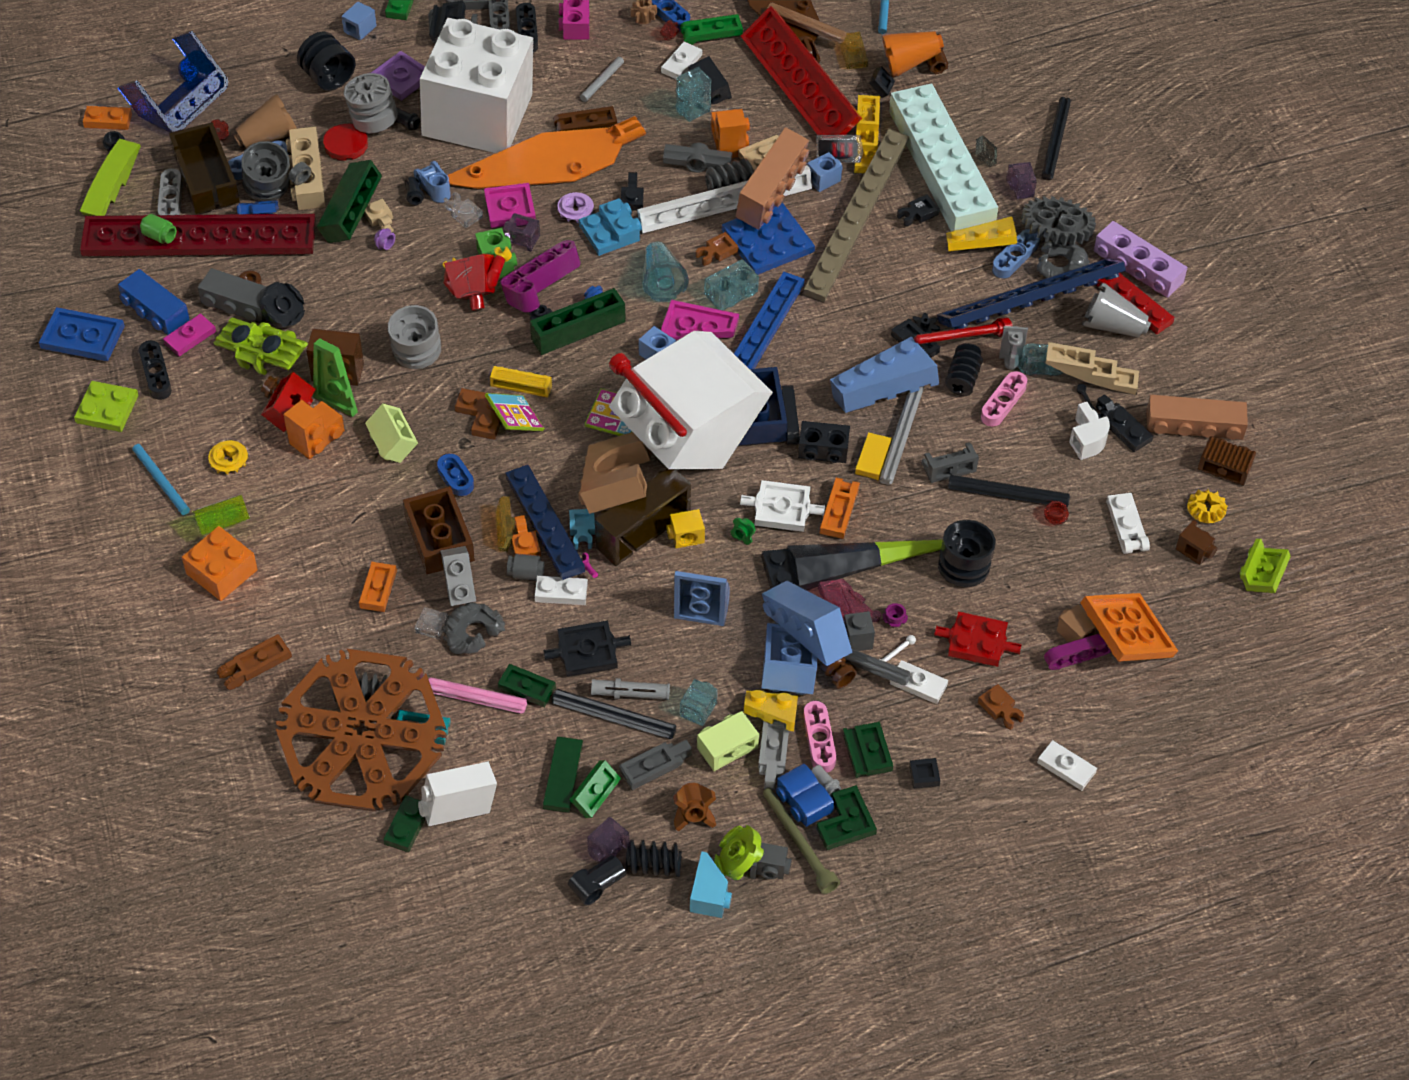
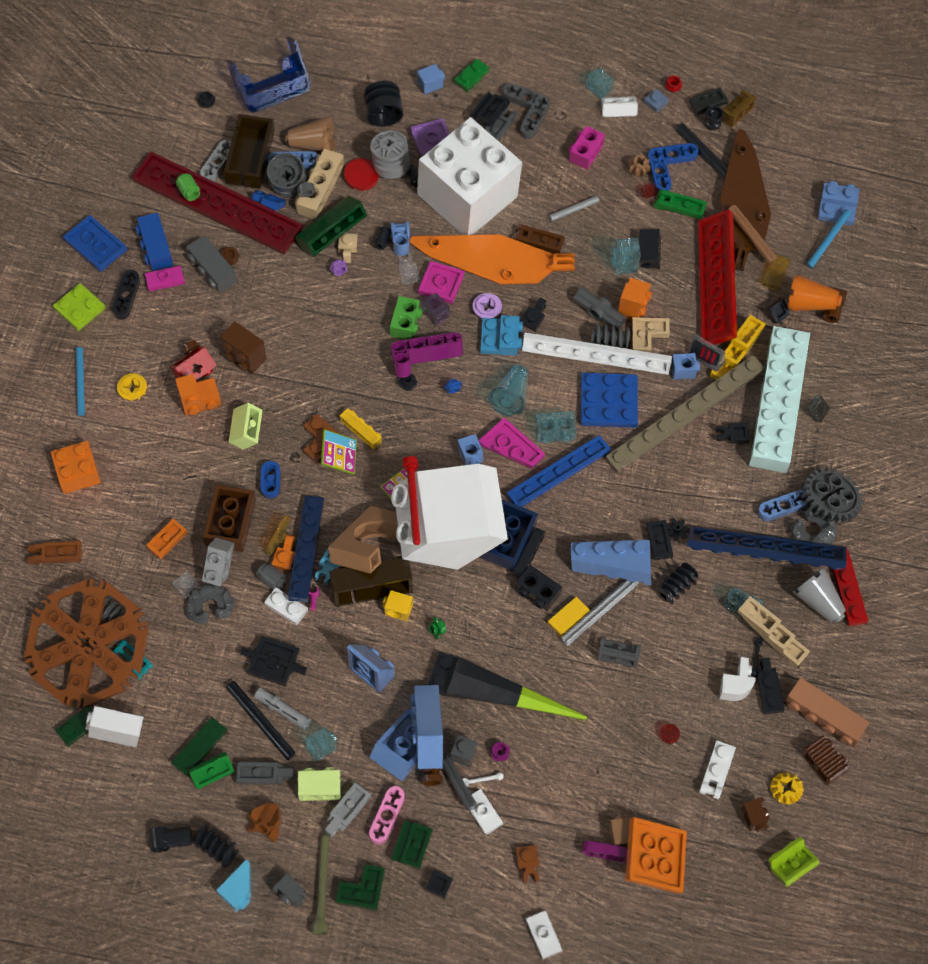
camera: 30 degrees right, 10 degrees up
lime slope [80,139,141,216] -> none
orange plate [83,106,132,130] -> none
clear neon green brick [192,495,250,535] -> none
clear red plate [211,119,229,141] -> none
lime piece [213,317,308,375] -> none
black tile [259,282,305,328] -> none
bright green wing [313,338,358,417] -> none
light grey wheel [388,305,441,369] -> none
bright pink axle [429,677,527,714] -> none
red torso [443,246,512,311] -> none
dark green plate [498,663,556,708] -> none
black beam [516,3,538,53] -> none
dark green brick [530,288,626,355] -> none
clear purple brick [587,816,630,862] -> none
white plate [661,42,702,81] -> none
dark orange plate [695,232,738,266] -> none
lime plate [714,825,764,881] -> none
nougat brick [735,127,809,230] -> none
white plate [740,480,825,532] -> none
yellow wing [743,690,798,732] -> none
blue brick [776,764,834,827] -> none
light grey pin [811,765,841,796] -> none
clear pink wing [818,579,882,622] -> none
orange plate [820,477,860,539] -> none
red piece [914,317,1013,344] -> none
red plate [934,611,1022,667] -> none
black wheel [938,519,996,587] -> none
yellow wing [946,216,1017,251] -> none
black axle [948,475,1070,508] -> none
bright pink beam [981,371,1027,427] -> none
light grey hinge [999,326,1028,370] -> none
clear purple brick [1006,162,1037,199] -> none
black axle [1041,97,1071,180] -> none
lavender brick [1094,221,1188,298] -> none

